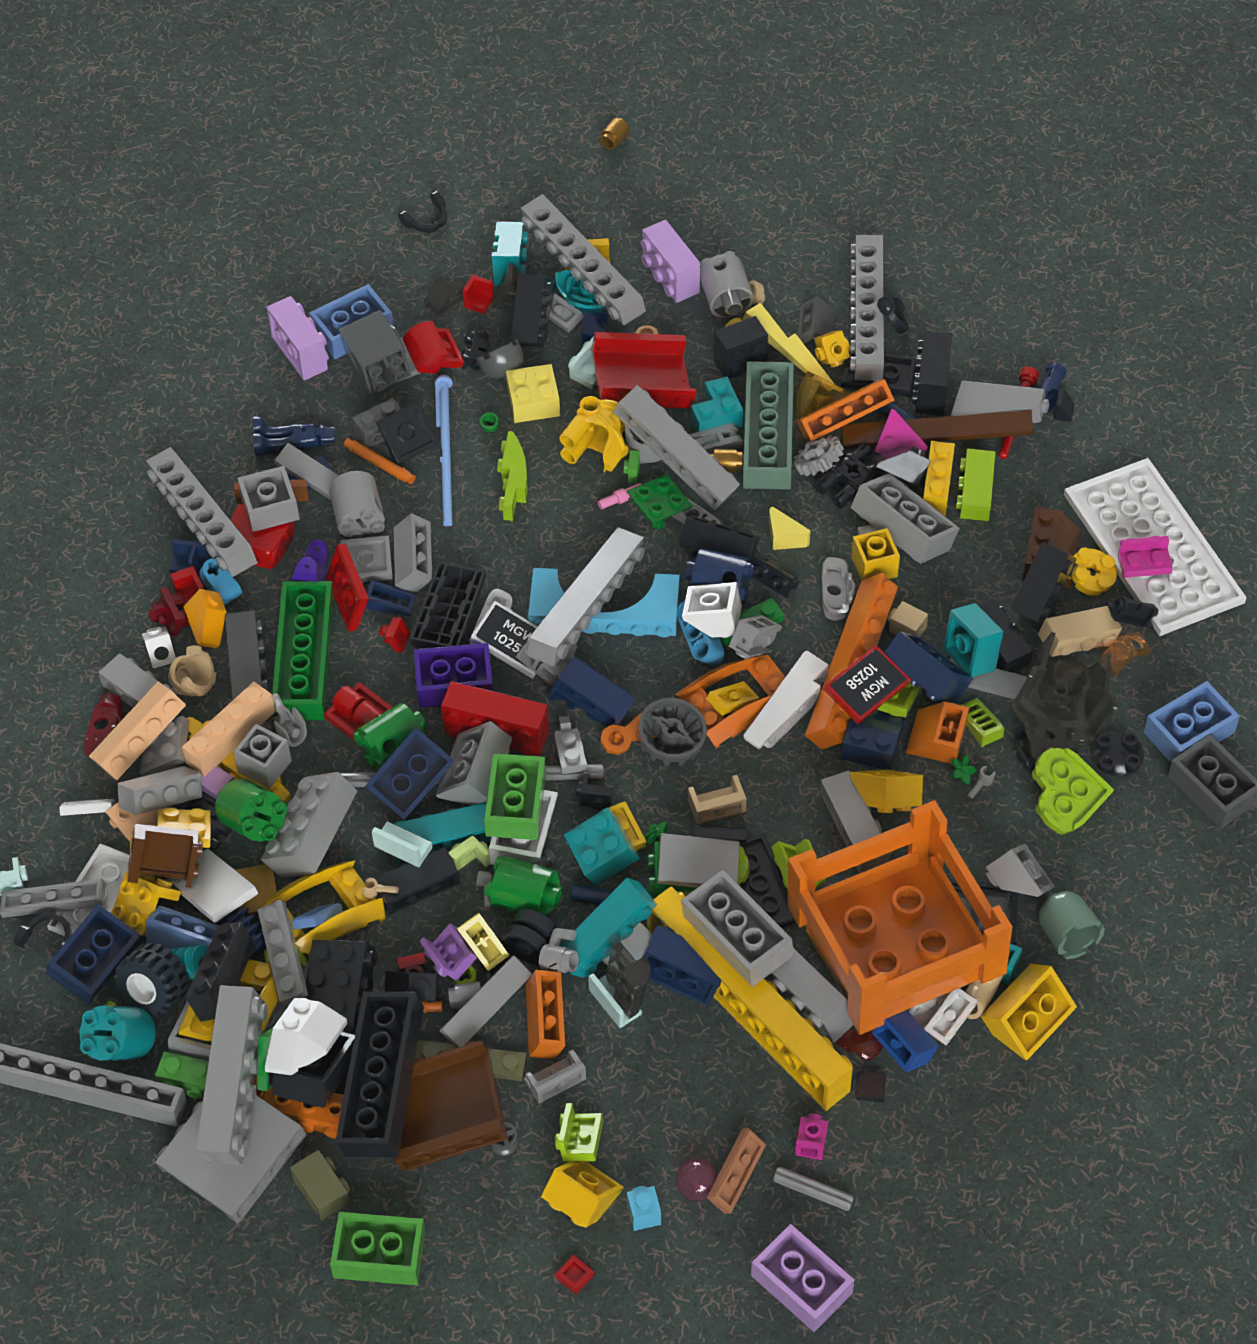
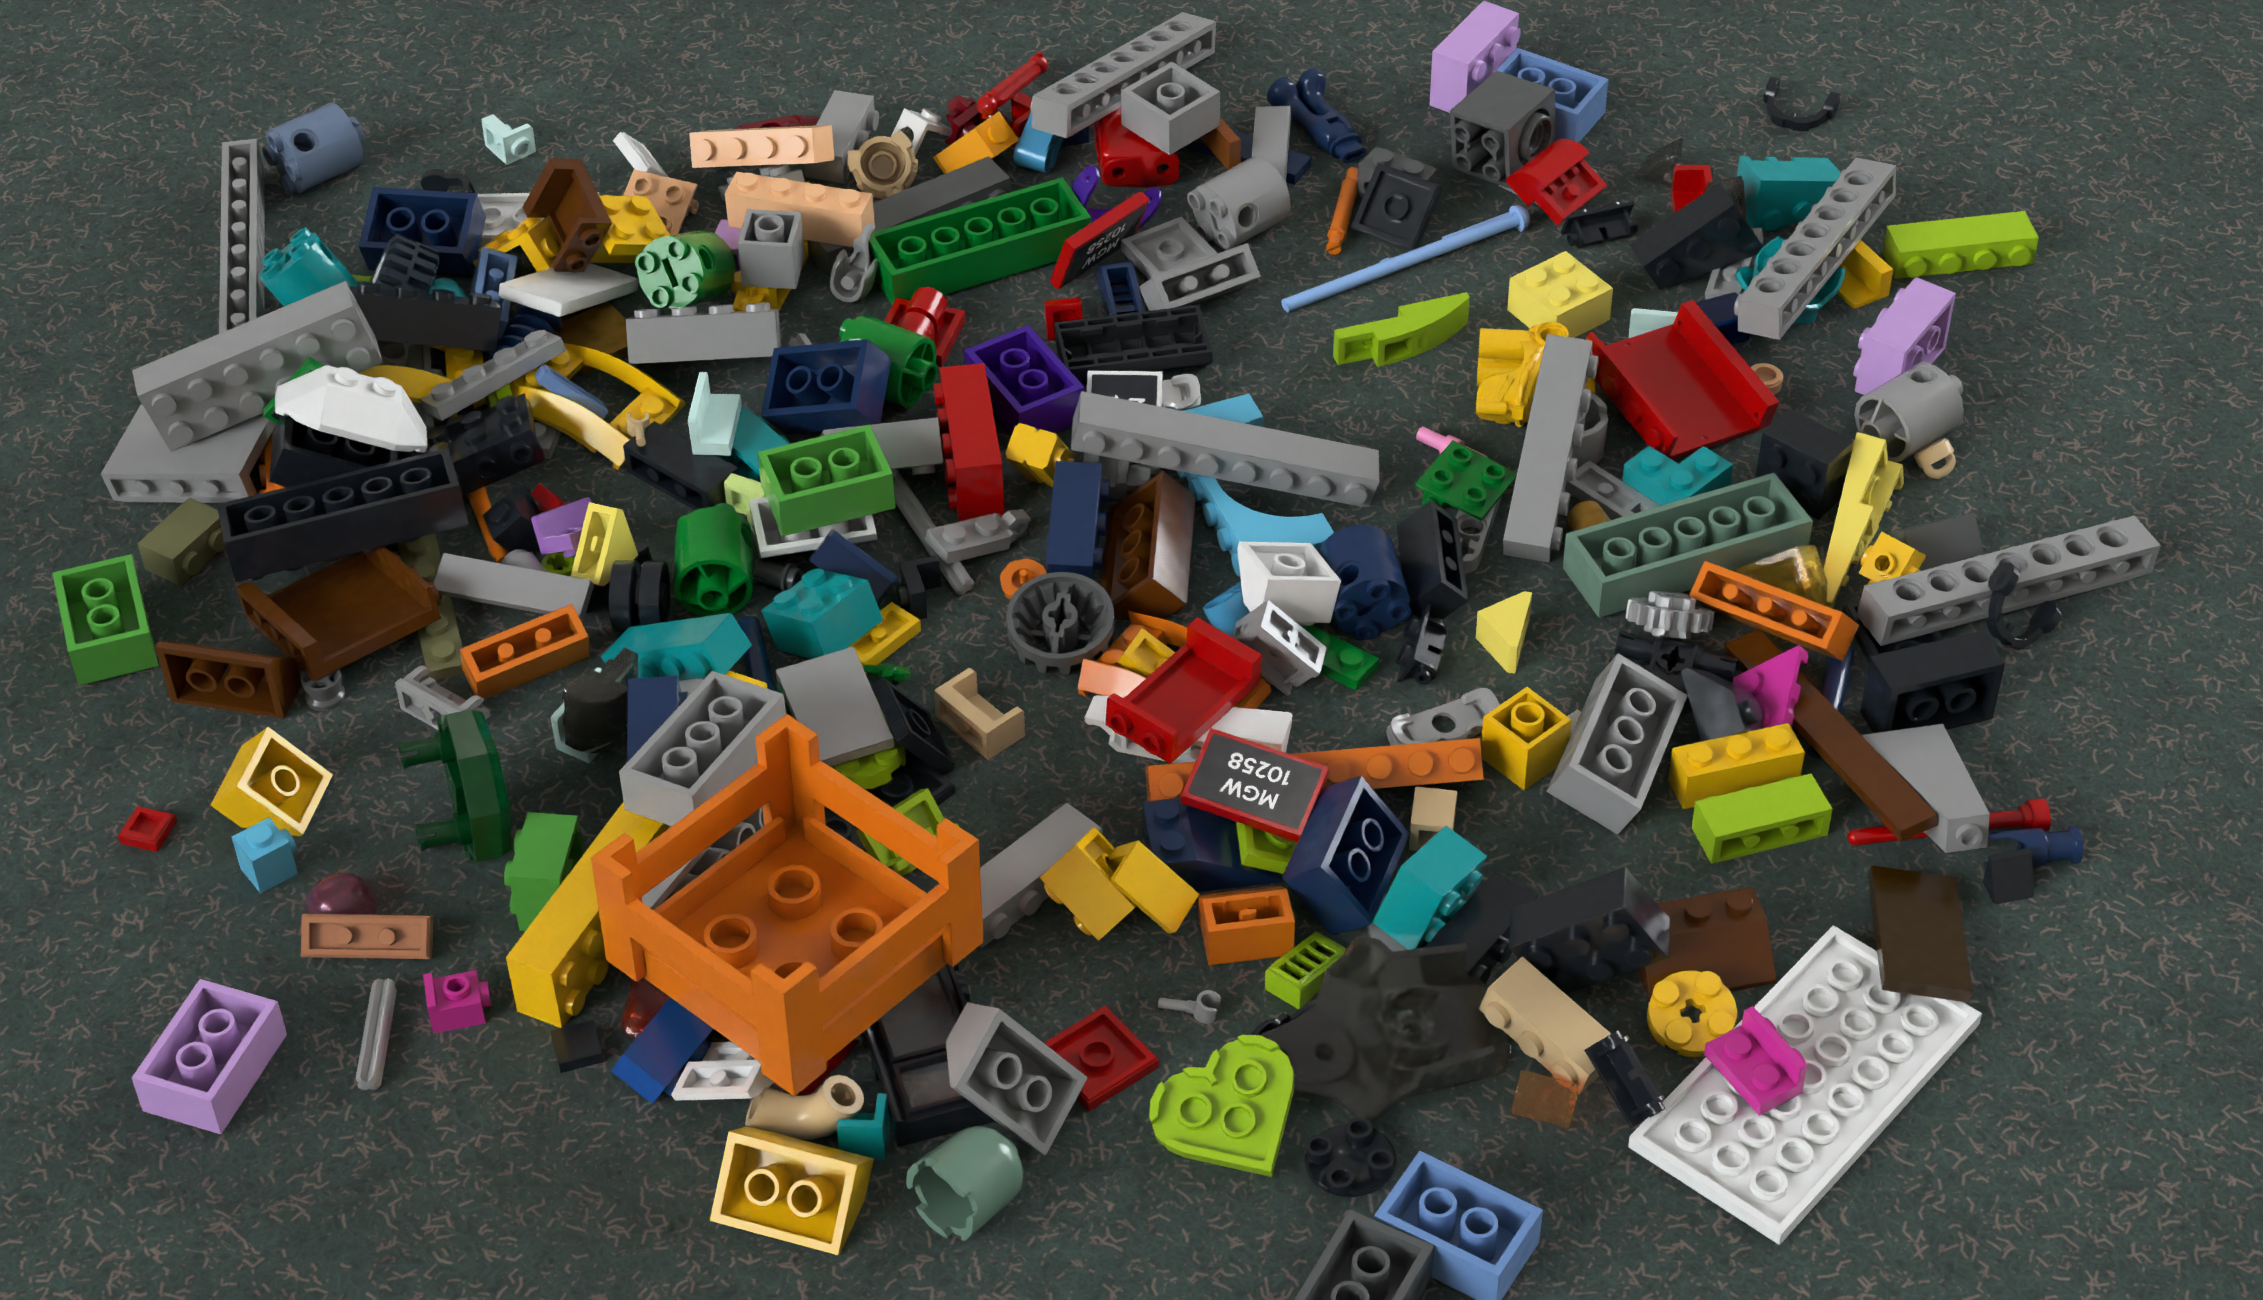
camera: 65 degrees right, 10 degrees down
light grey tile [0,879,106,918] -> none
light grey brick [117,766,202,815] -> none
dark grey cylinder [477,339,523,381] -> none
green hinge [480,412,499,433] -> none
light grey piece [539,928,579,973] -> none
lime bracket [555,1103,604,1162] -> none
pearl gold brick [600,118,630,150] -> none
bright green plate [624,450,640,483] -> none
green plant [951,755,977,785] -> none
none -> reddish brown slope [155,641,302,719]
none -> dark green brick [398,709,512,862]
none -> bright green brick [504,812,585,931]
none -> dark blue panel [808,529,898,602]
none -> red wheel [977,51,1048,119]
none -> yellow brick [1005,423,1078,487]
none -> red tile [1044,1006,1159,1111]
none -> reddish brown slope [1101,471,1196,620]
none -> red panel [1105,617,1262,764]
none -> yellow panel [1108,840,1199,934]
none -> dark brown tile [1868,865,1973,1002]
none -> lime brick [1882,211,2039,279]

